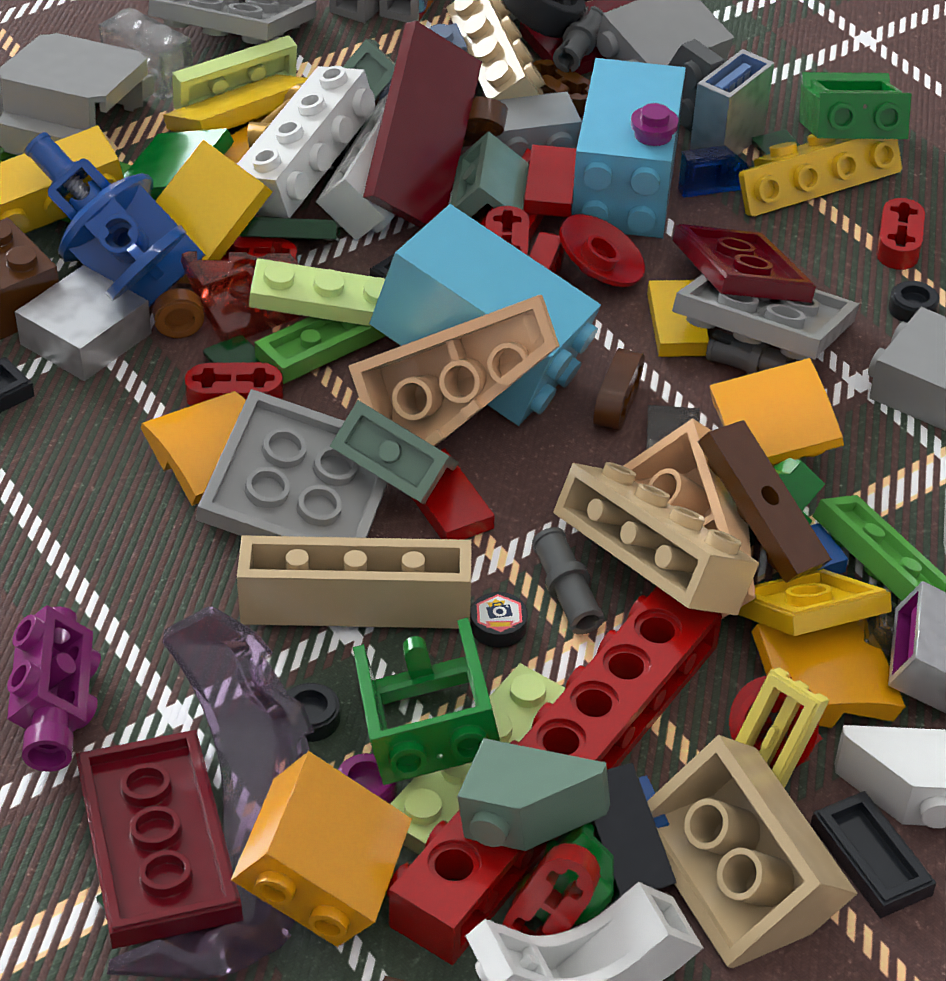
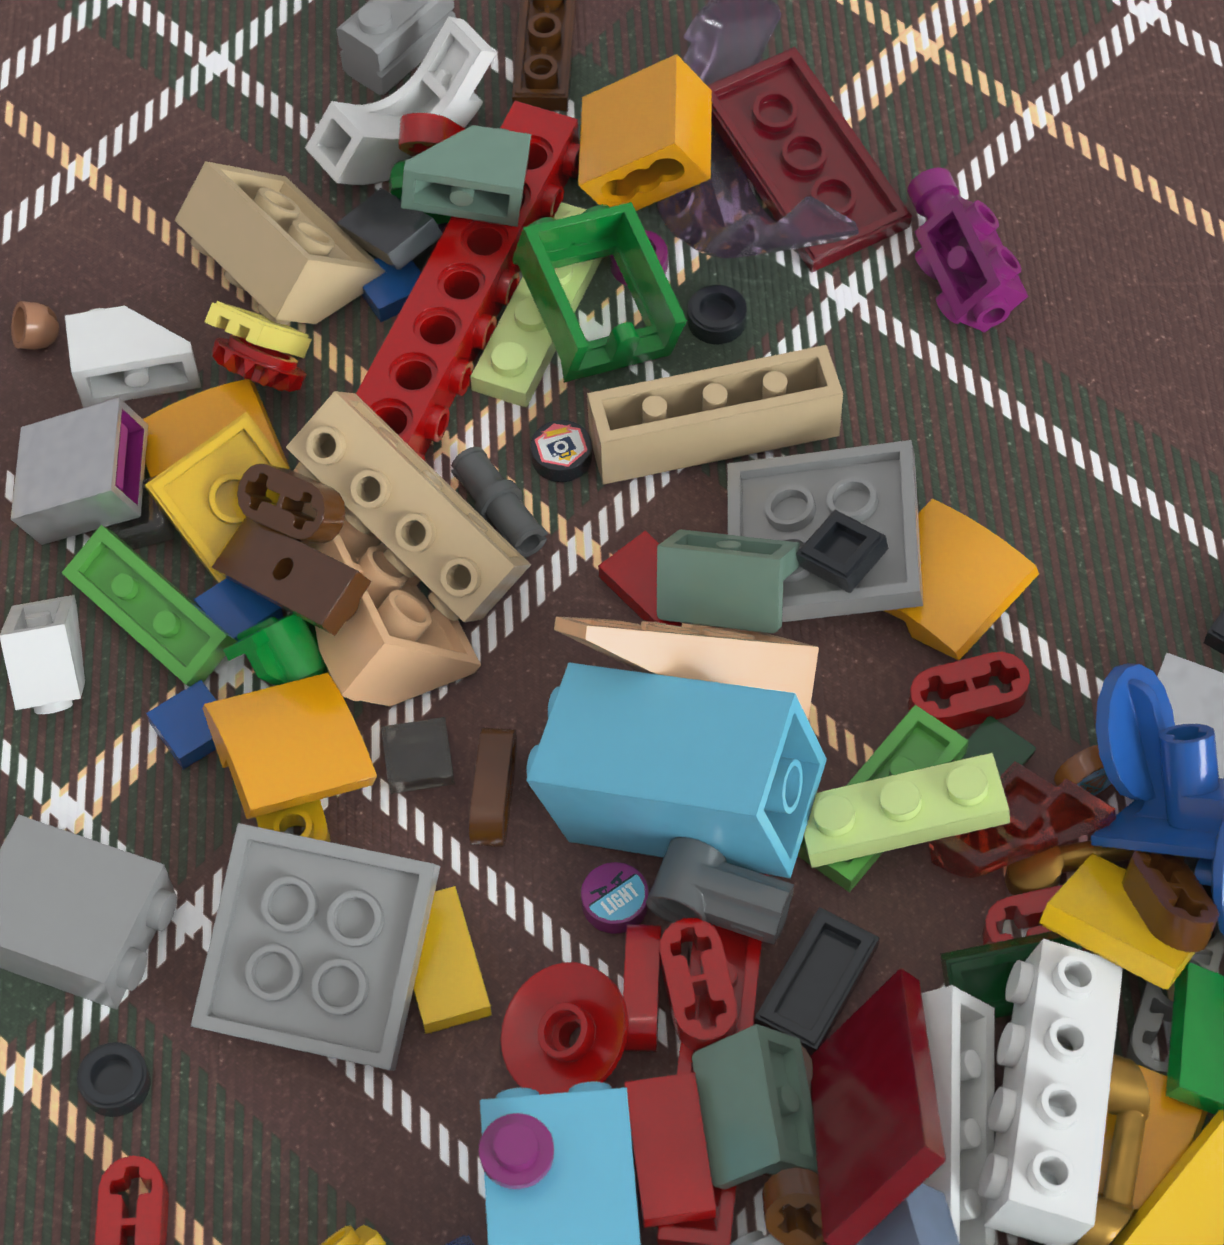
camera: 170 degrees right, 15 degrees up
dark red tile [672,224,816,303] -> none
black tile [810,791,936,919] -> none
none -> blue tile [146,680,217,769]
none -> reddish brown beam [237,464,346,543]
none -> black tile [796,509,889,593]
none -> reddish brown beam [1122,851,1219,952]

